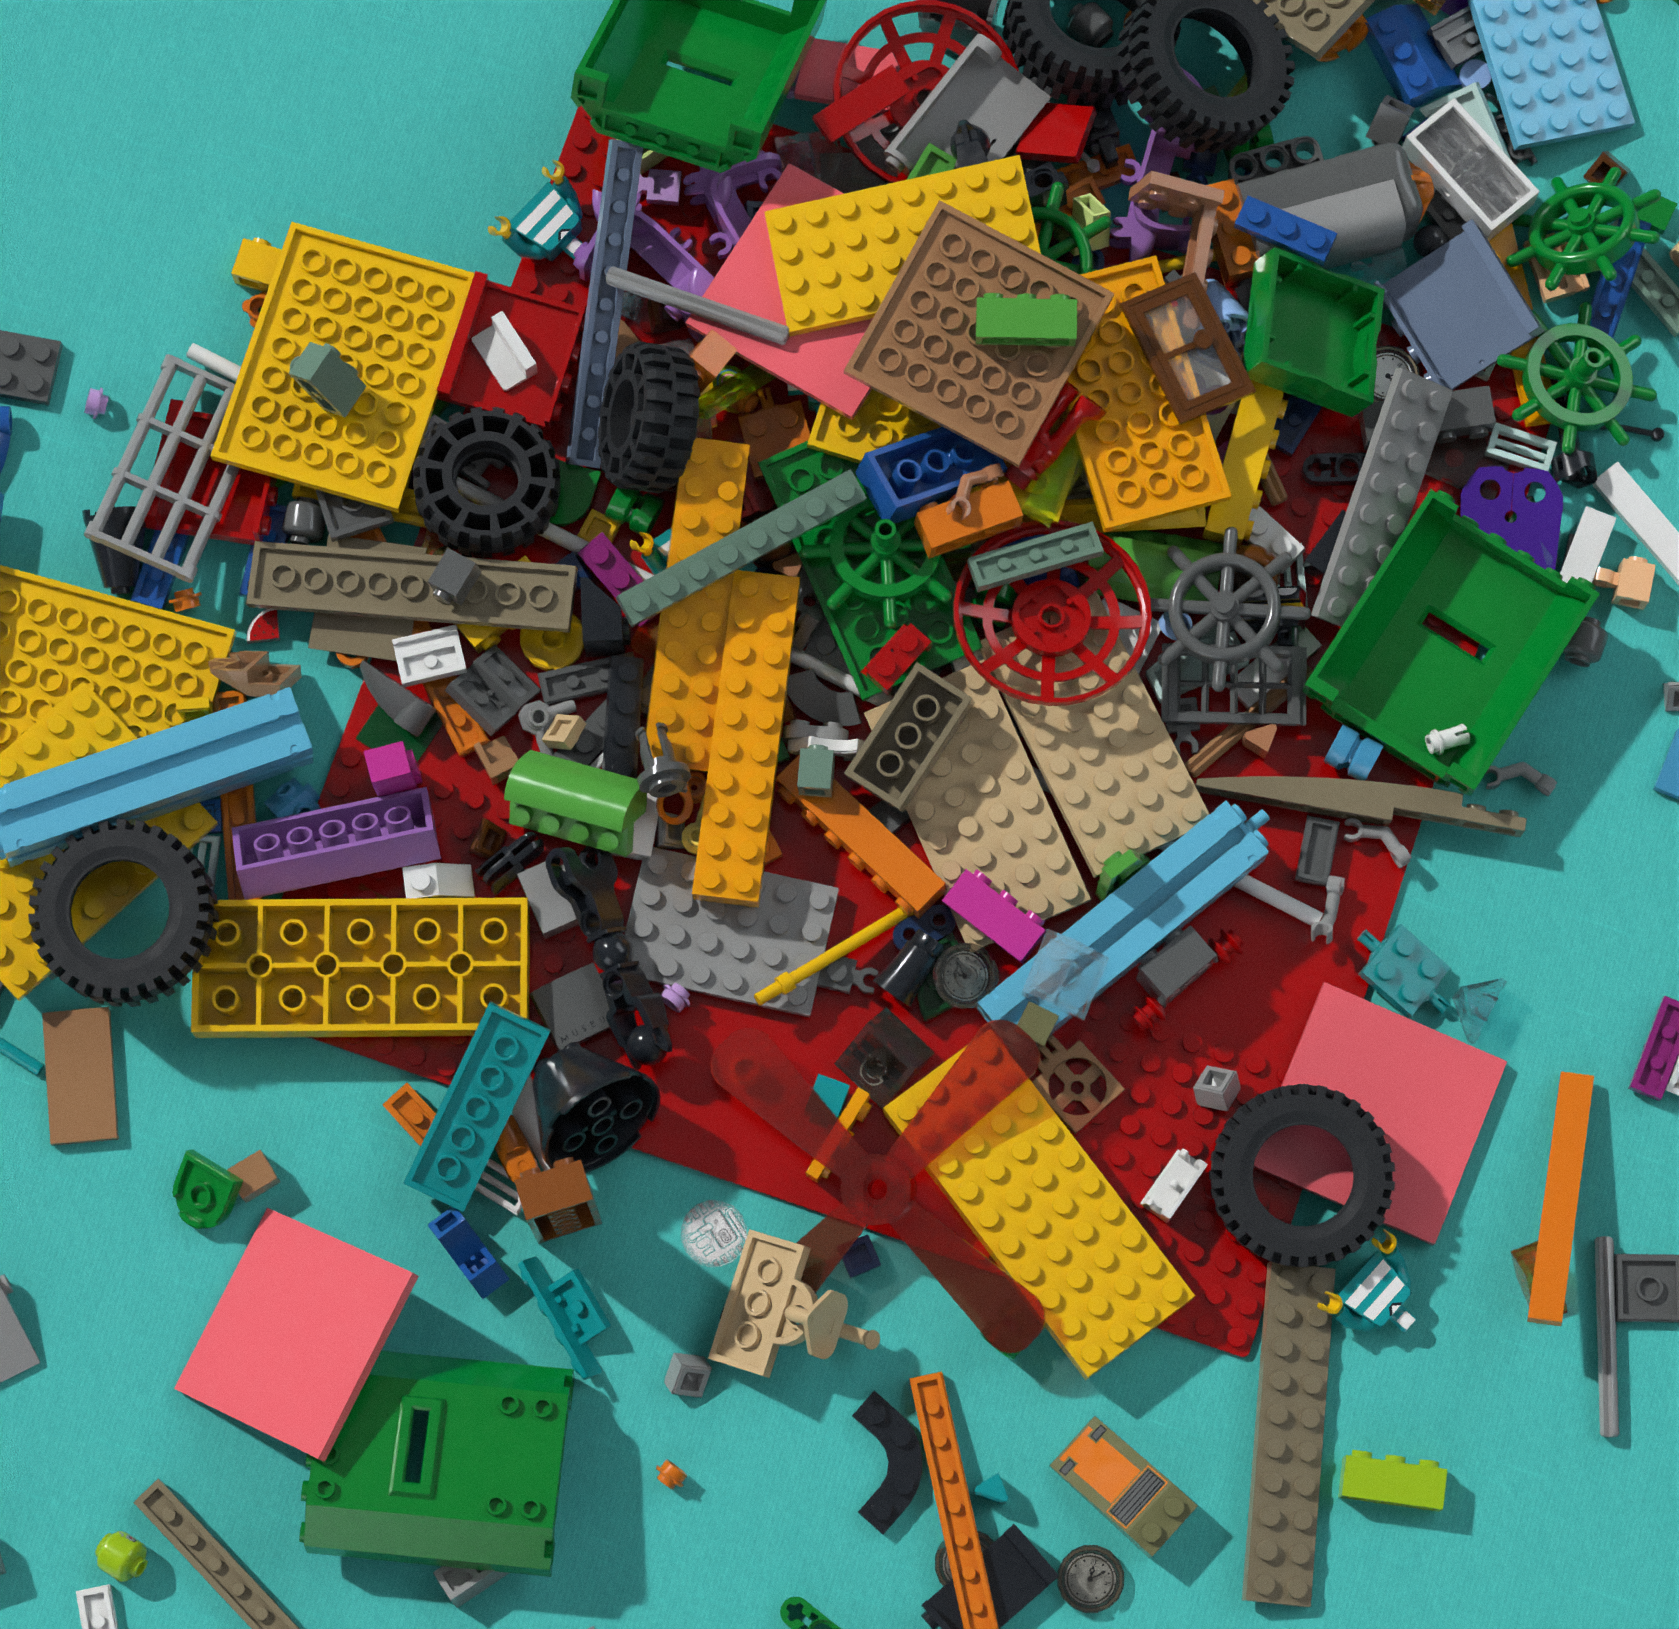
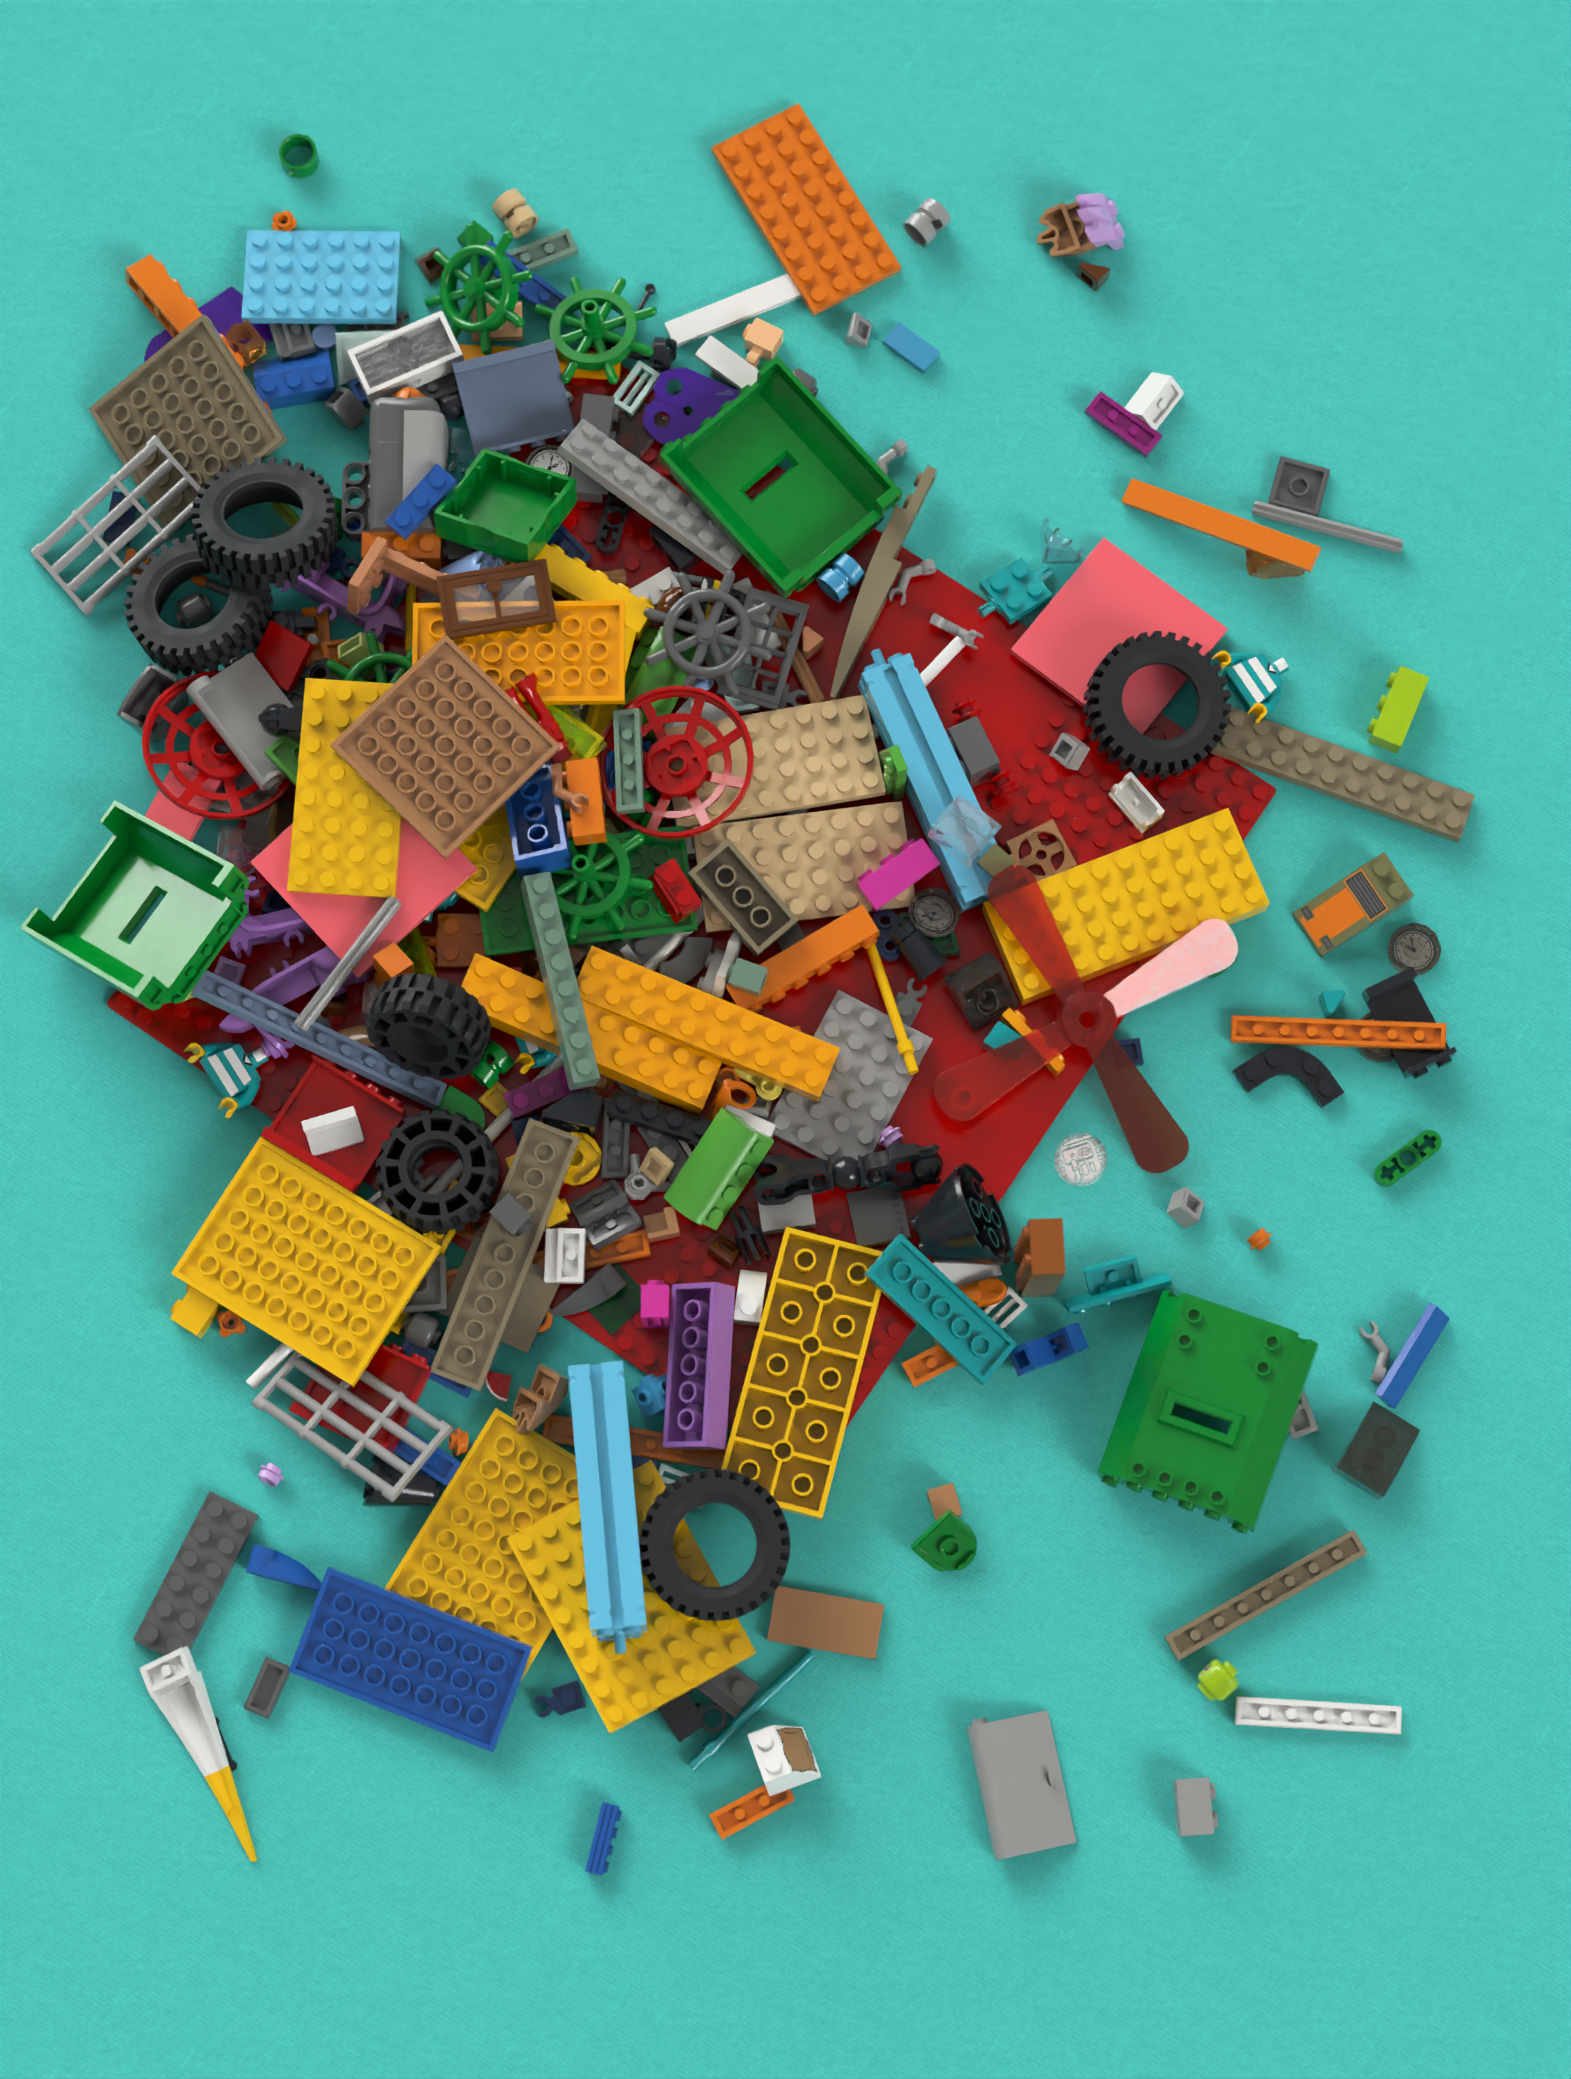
camera: 75 degrees left, 0 degrees up
coral tile [174,1208,419,1462] -> none
yellow tile [176,696,213,718] -> none
sand green brick [288,342,366,417] -> none
dark grey piece [635,722,691,798] -> none
tan plate [708,1229,880,1378] -> none
red tile [812,64,910,145] -> none
bright green brick [976,293,1077,346] -> none
dark grey tile [1294,815,1340,887] -> none
white pin [1425,724,1470,755] -> none

